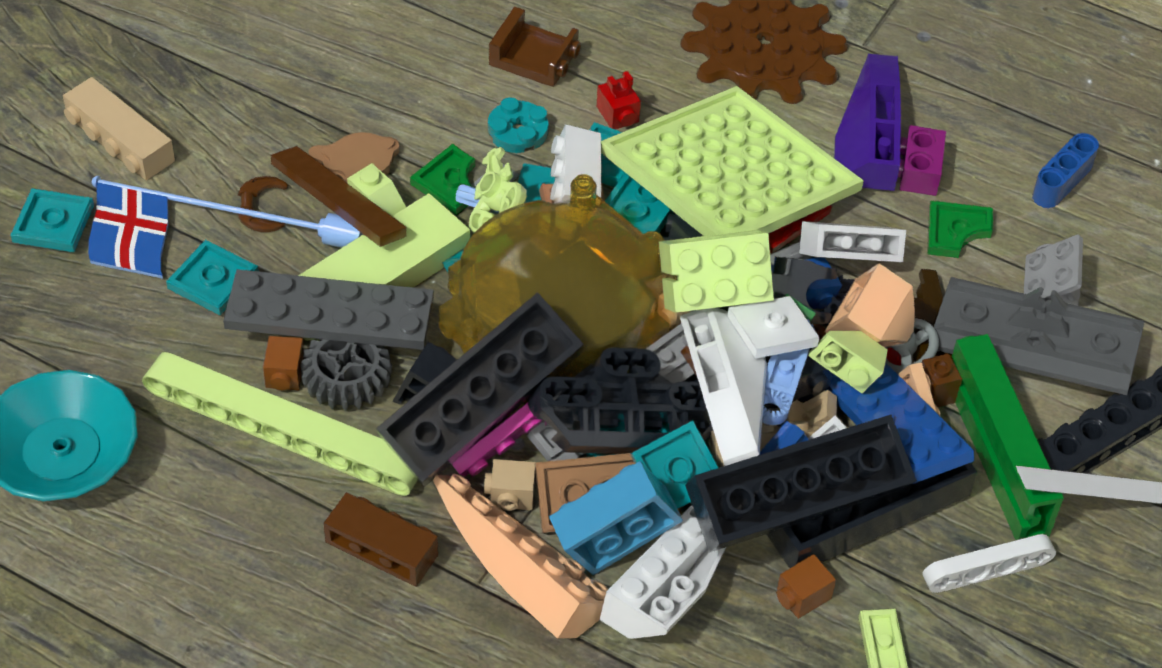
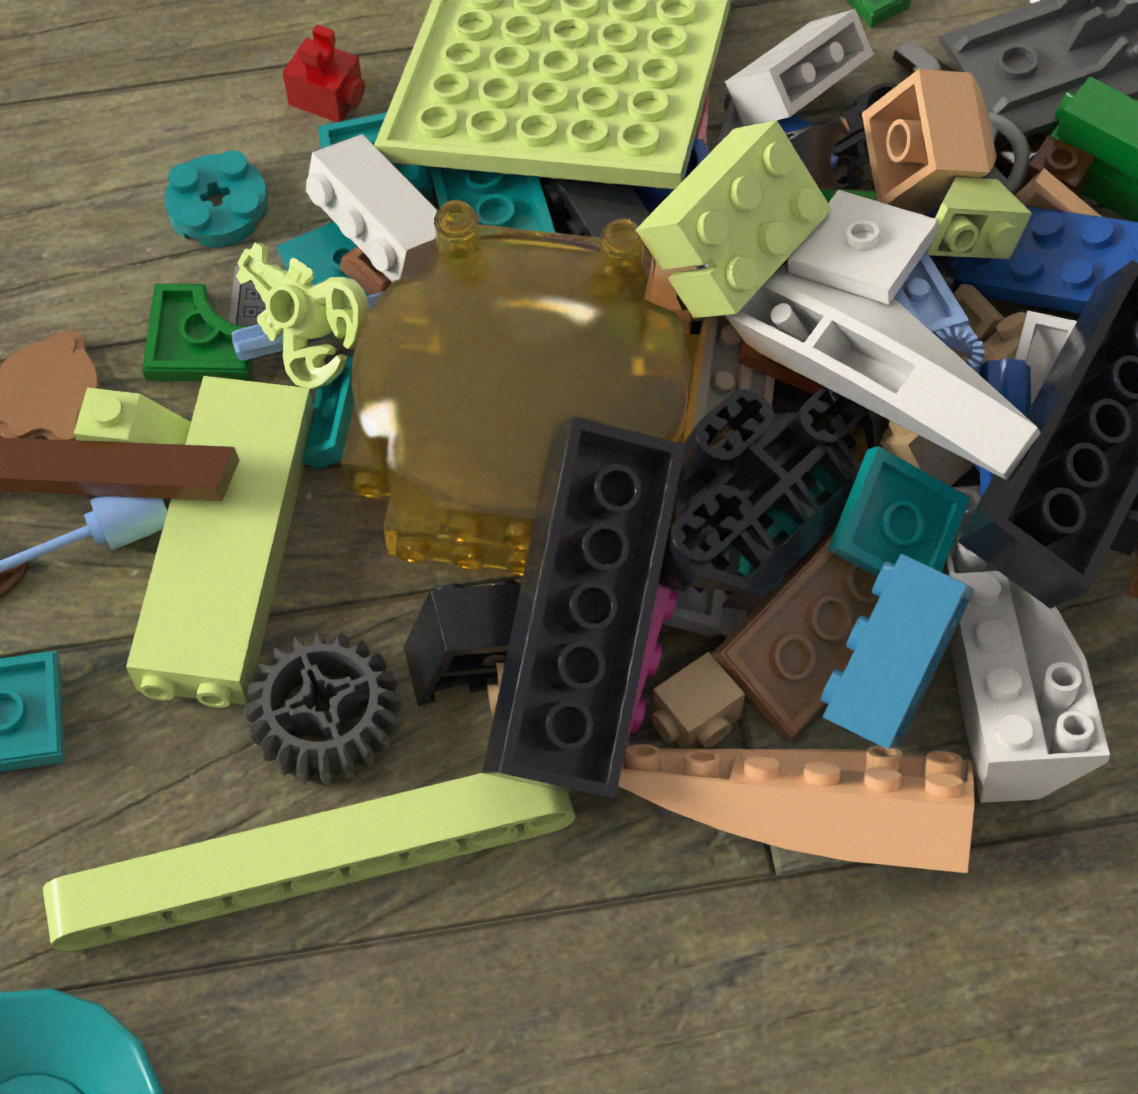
camera: 35 degrees left, 10 degrees up
dark grey plate [223,269,434,350] -> none
dark orange brick [263,336,304,391] -> none
reddish brown brick [323,492,438,587] -> none
reddish brown panel [489,6,581,87] -> none

